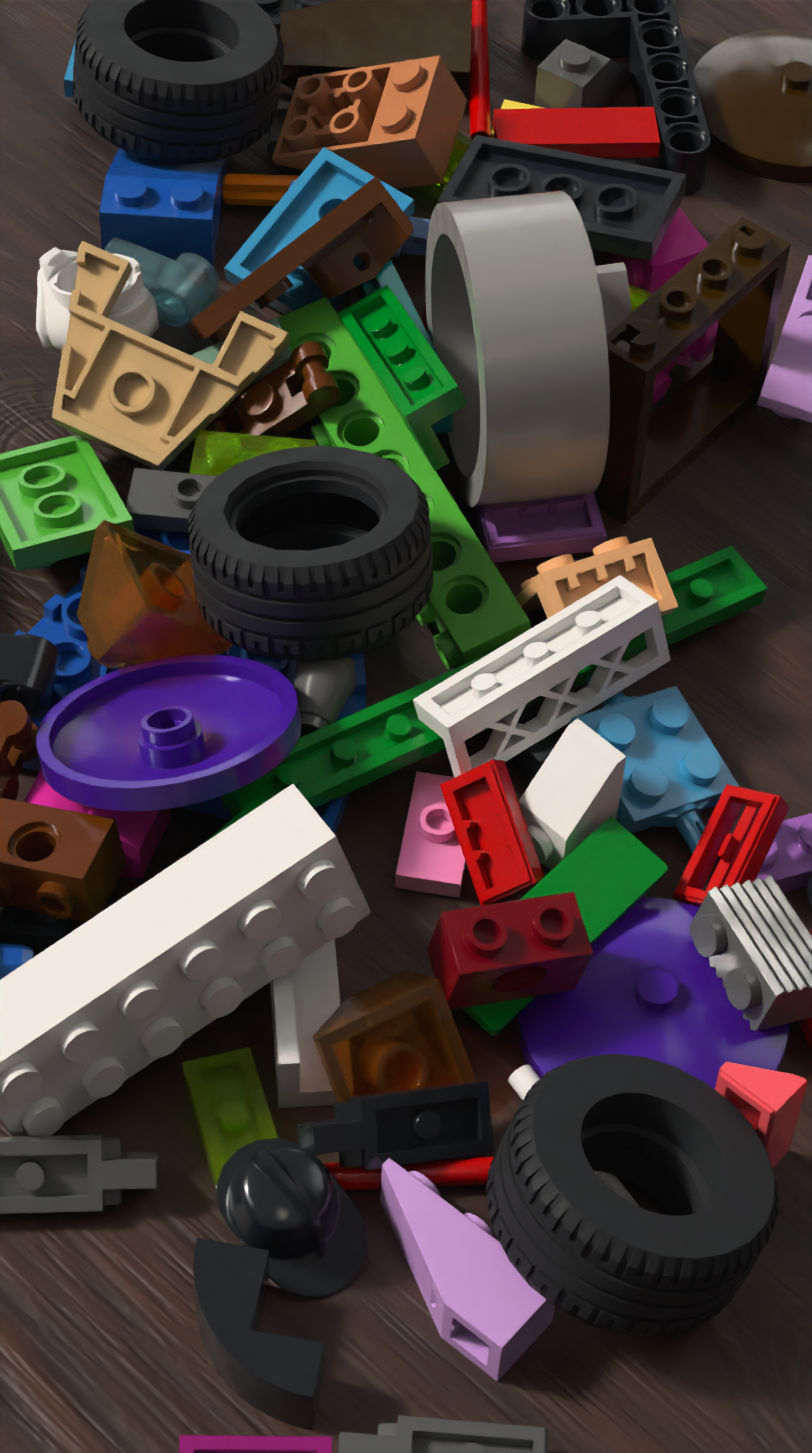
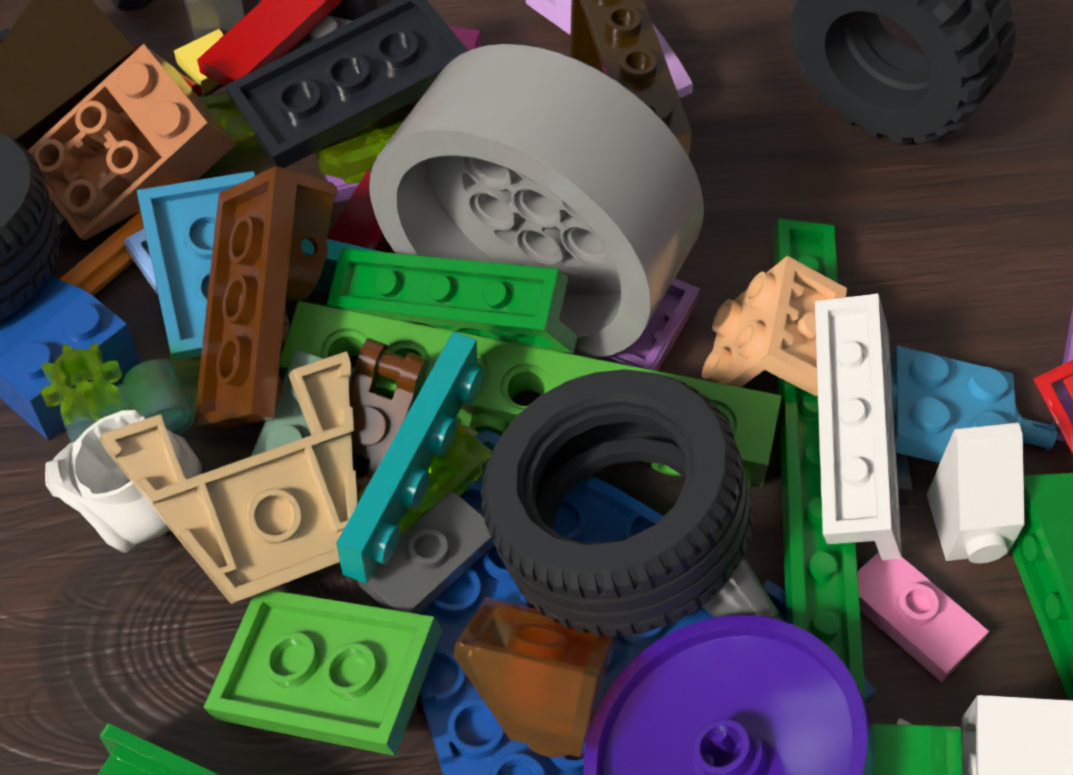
camera: 50 degrees left, 5 degrees up
red plate [440,759,545,906] -> none
none -> clear neon green gear [40,343,122,424]
none -> teal plate [336,332,484,584]

